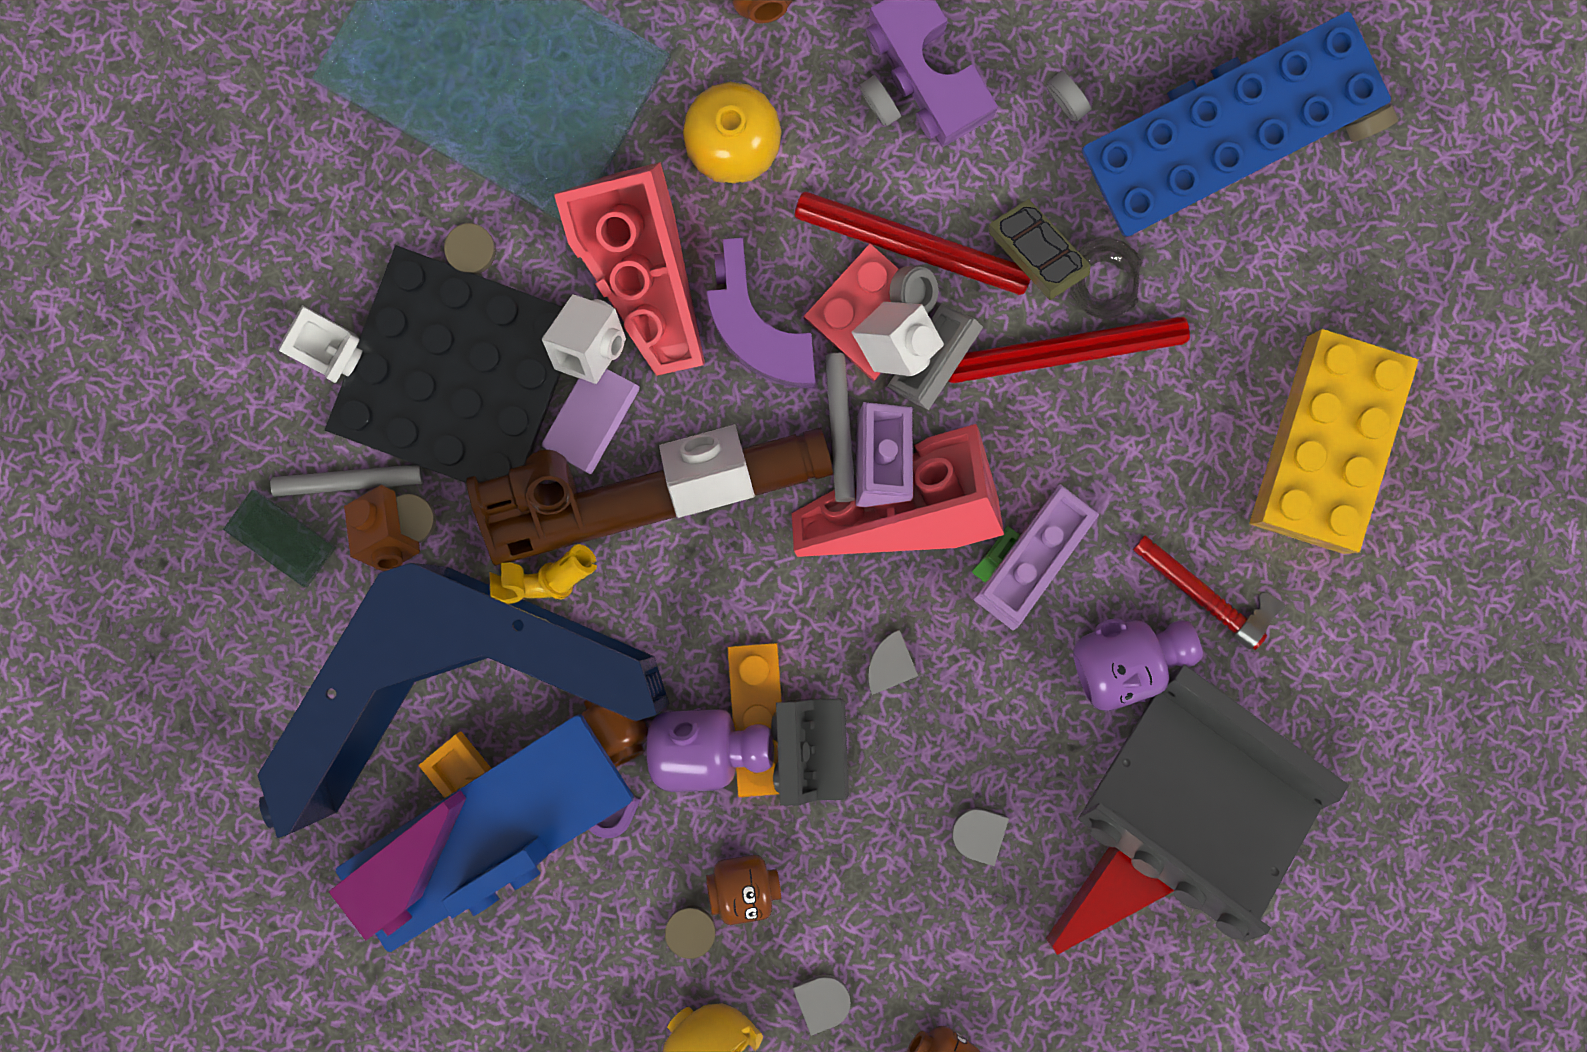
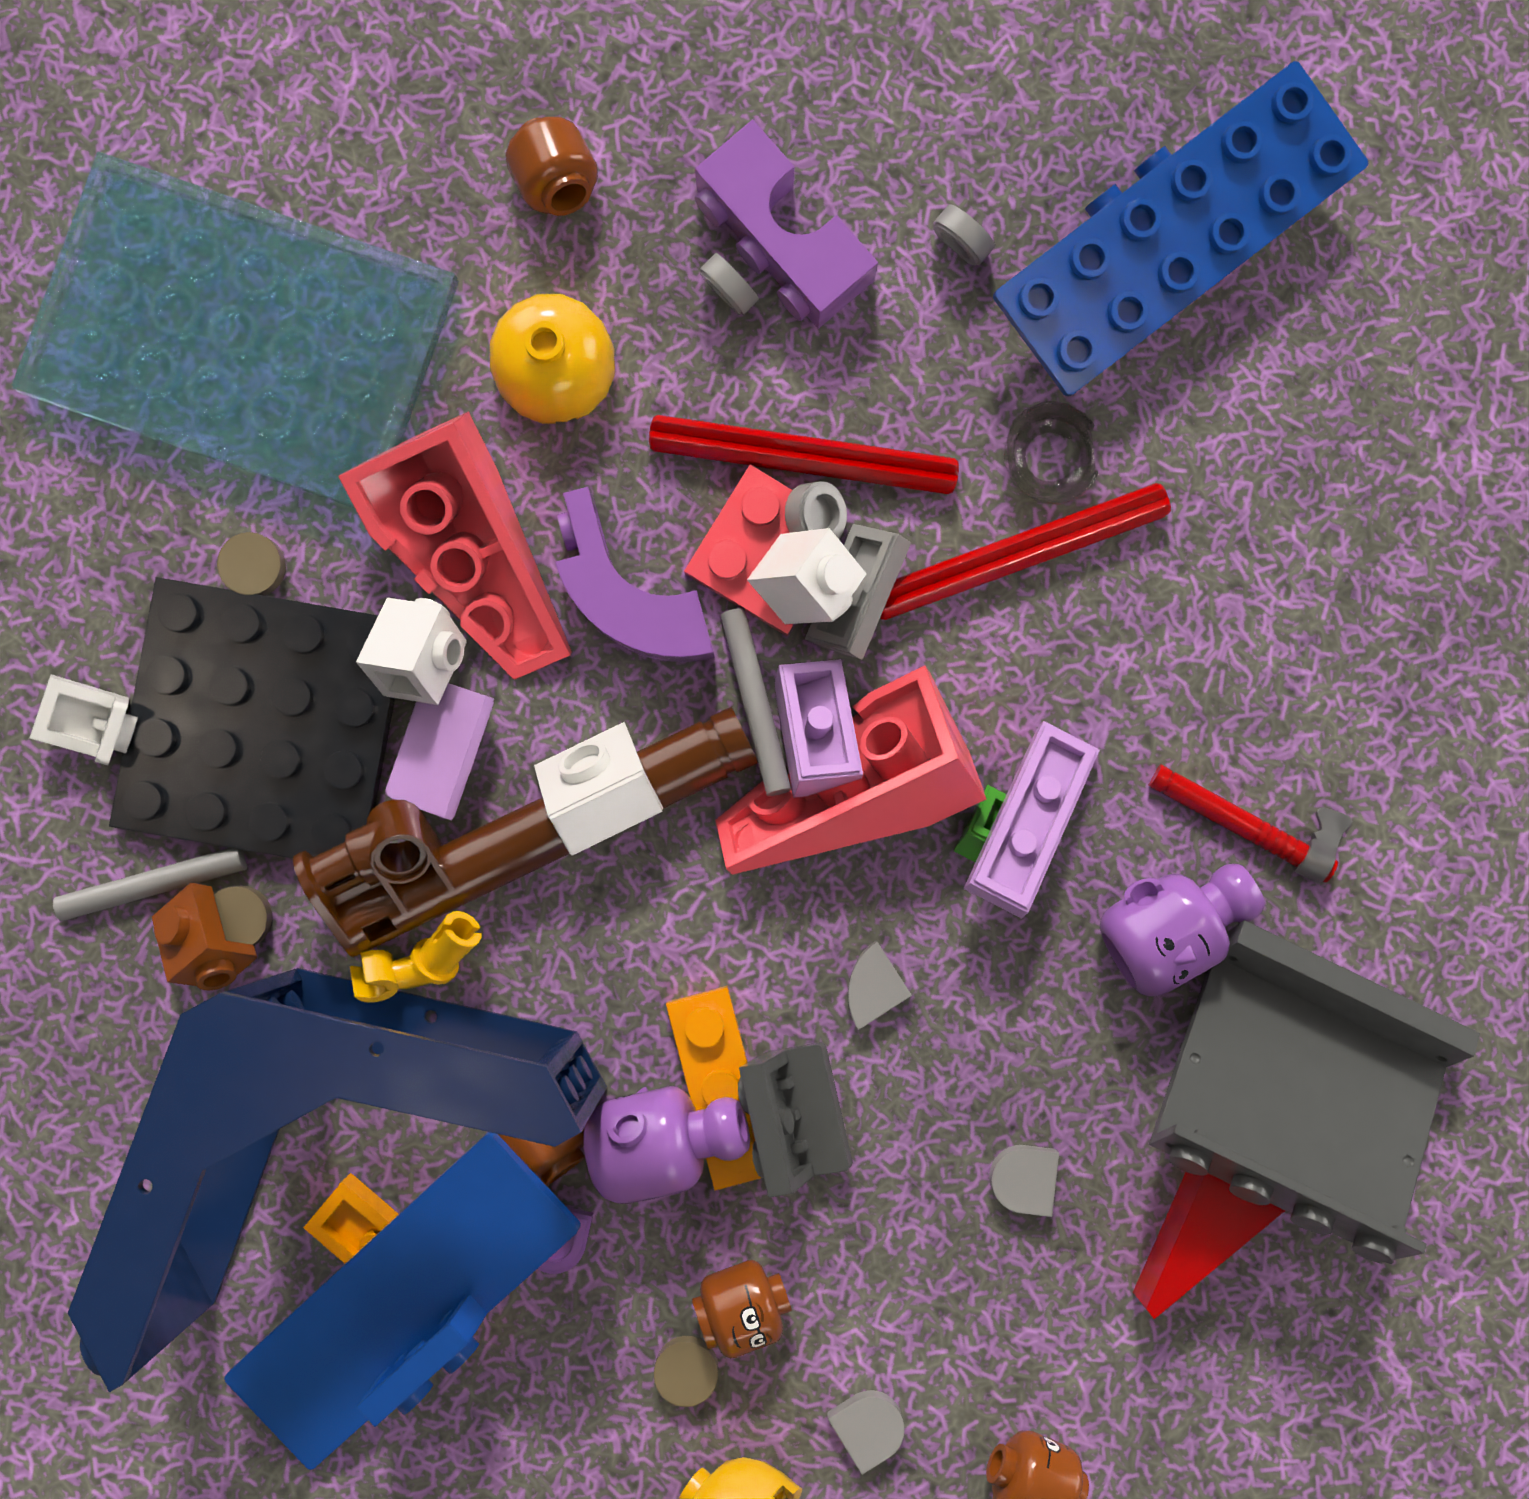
camera: 10 degrees left, 0 degrees up
clear green tile [223,489,336,588] -> none
magenta slope [328,790,466,941] -> none
tile [989,199,1091,300] -> none
yellow brick [1249,329,1419,554] -> none
dark tan tile [1345,103,1399,142] -> none

